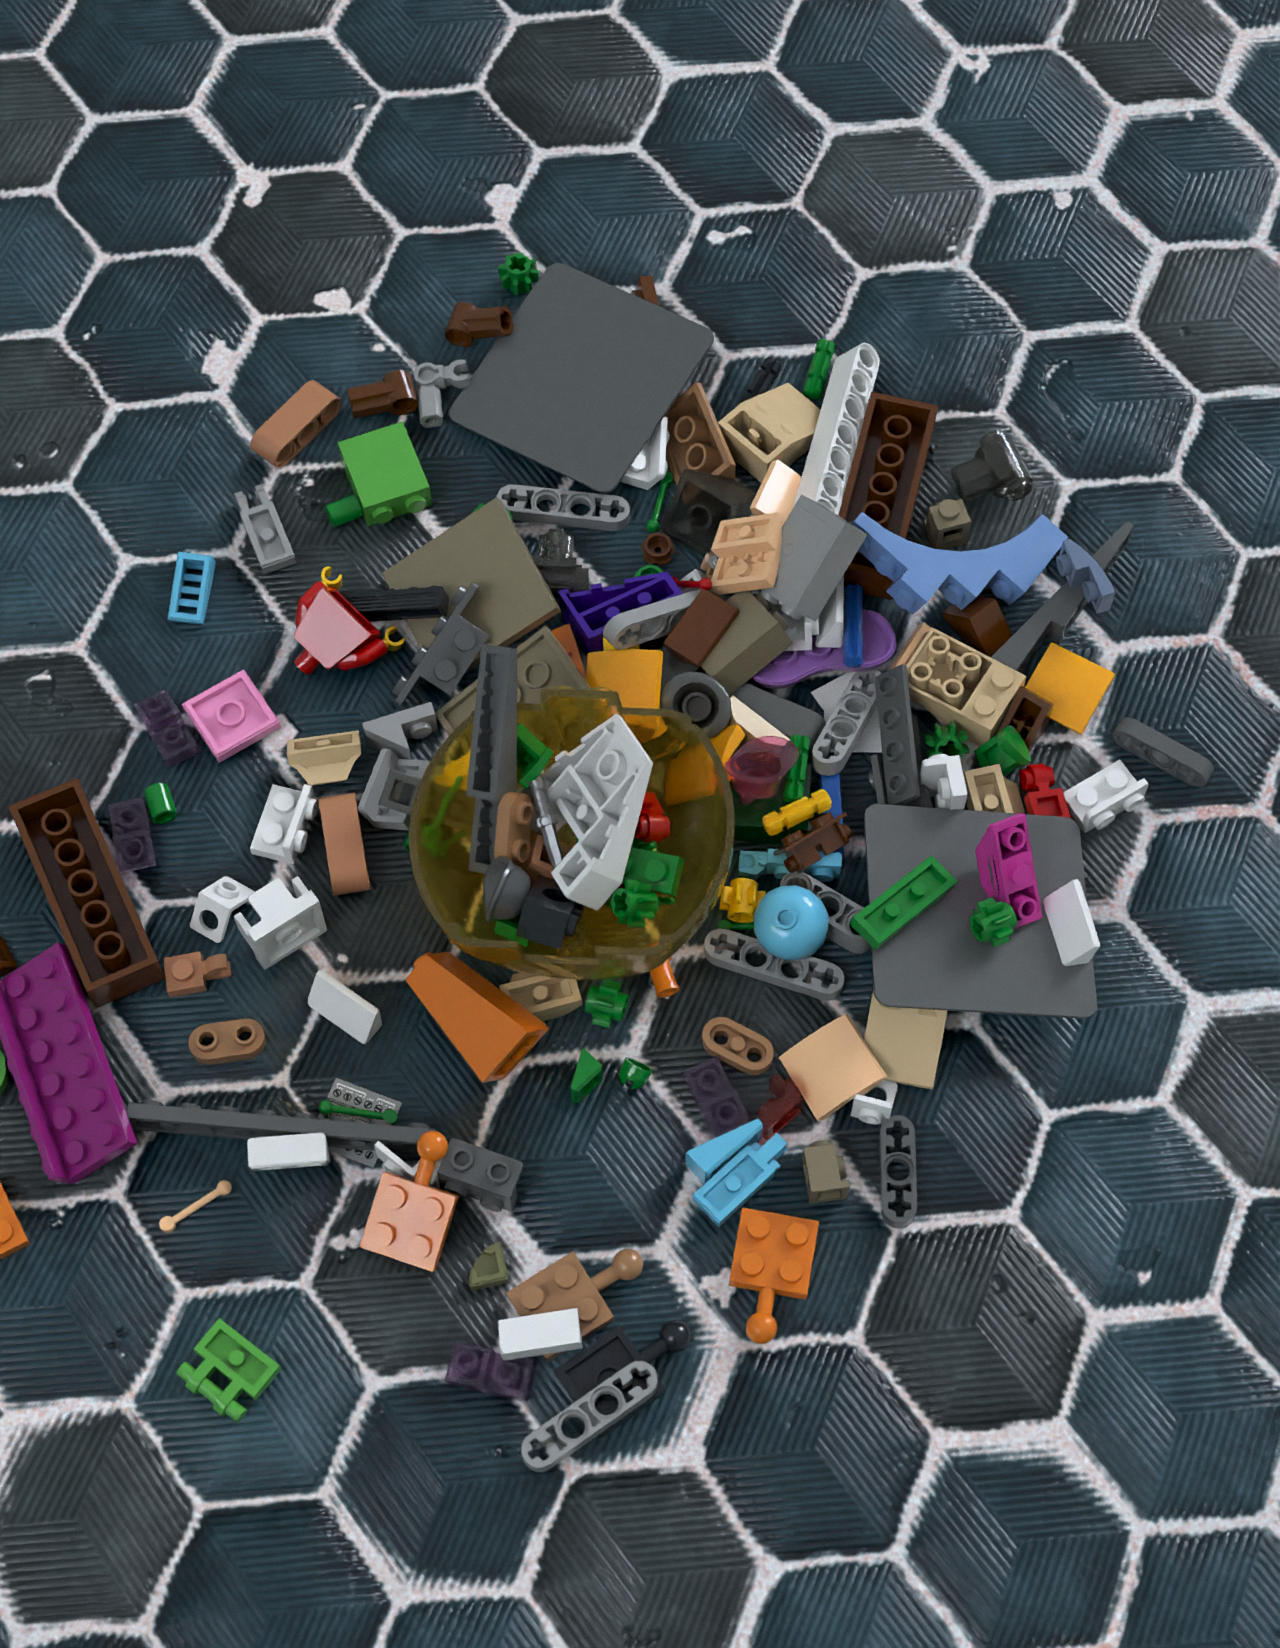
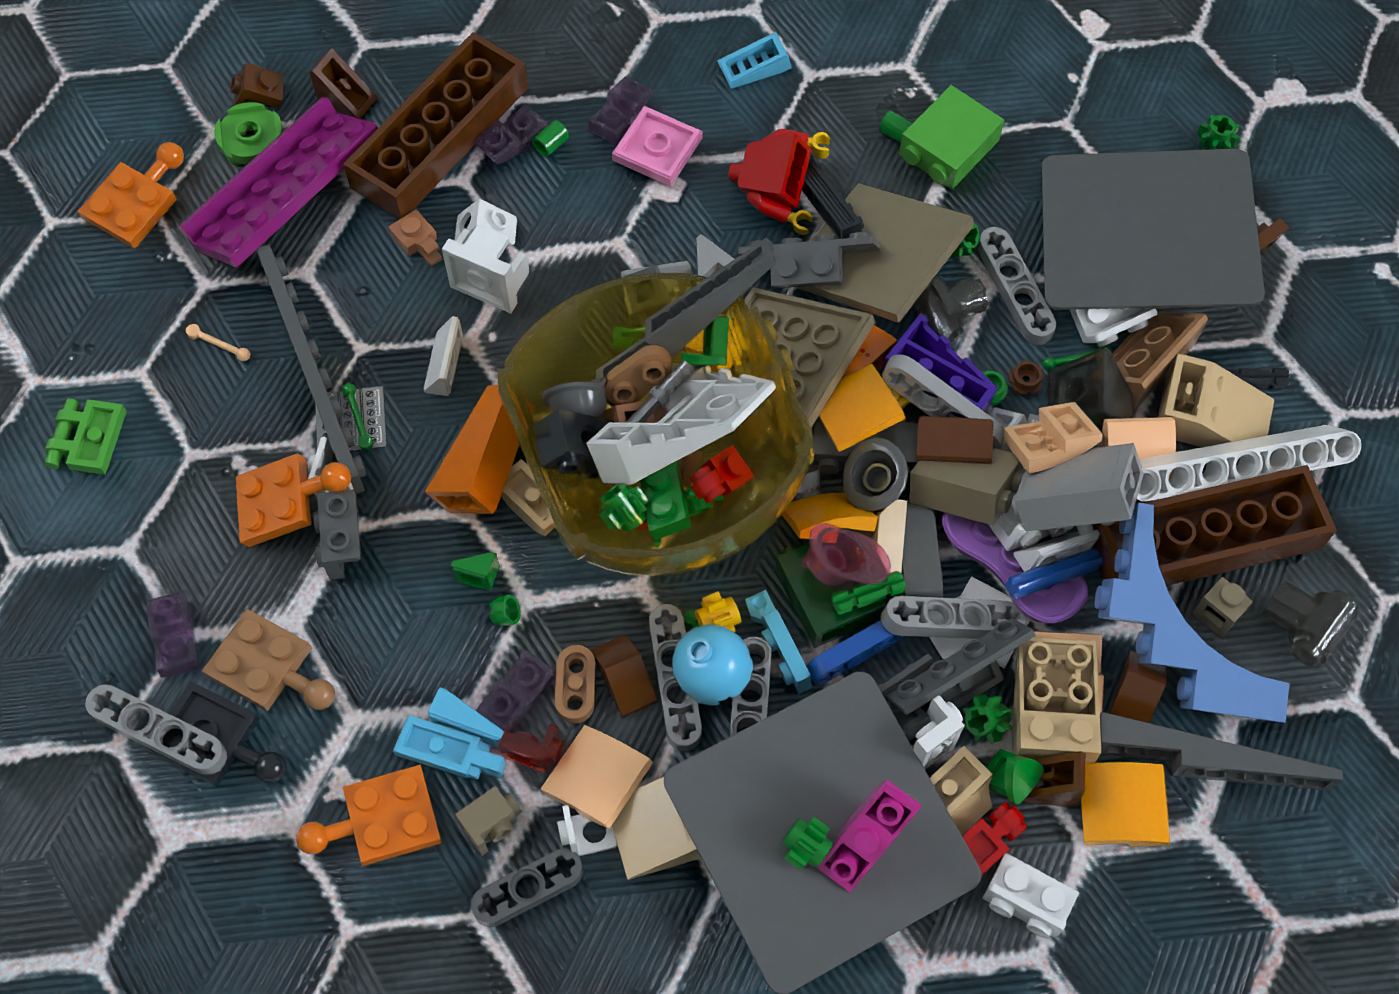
camera: 60 degrees right, 0 degrees up
medium nougat plate [188,1018,266,1065] -> none
light grey hinge [234,484,296,574] -> none
white slope [247,1132,330,1171] -> none
nougat beam [250,380,342,469] -> none
white bracket [250,784,319,864] -> none
tan slope [287,730,361,786] -> none
nougat beam [319,792,371,896] -> none
reddish brown piece [347,370,419,419] -> none
light grey bar [414,359,470,428] -> none
reddish brown piece [444,302,514,347] -> none
olive tile [469,1242,509,1291] -> none
white slope [498,1308,583,1361] -> none
green gear [585,978,629,1028] -> none
orange pin [643,947,680,998] -> none
red hinge [672,576,712,591] -> none
yellow axle [762,789,832,836] -> none
reddish brown hinge [773,811,853,873] -> none
green axle [803,338,835,400] -> none
green plate [850,855,958,950] -> none
white slope [1043,879,1101,966] -> none
sand blue slope [1056,539,1115,614] -> none
dark grey beam [1112,717,1214,787] -> none
none -> reddish brown slope [590,635,657,718]

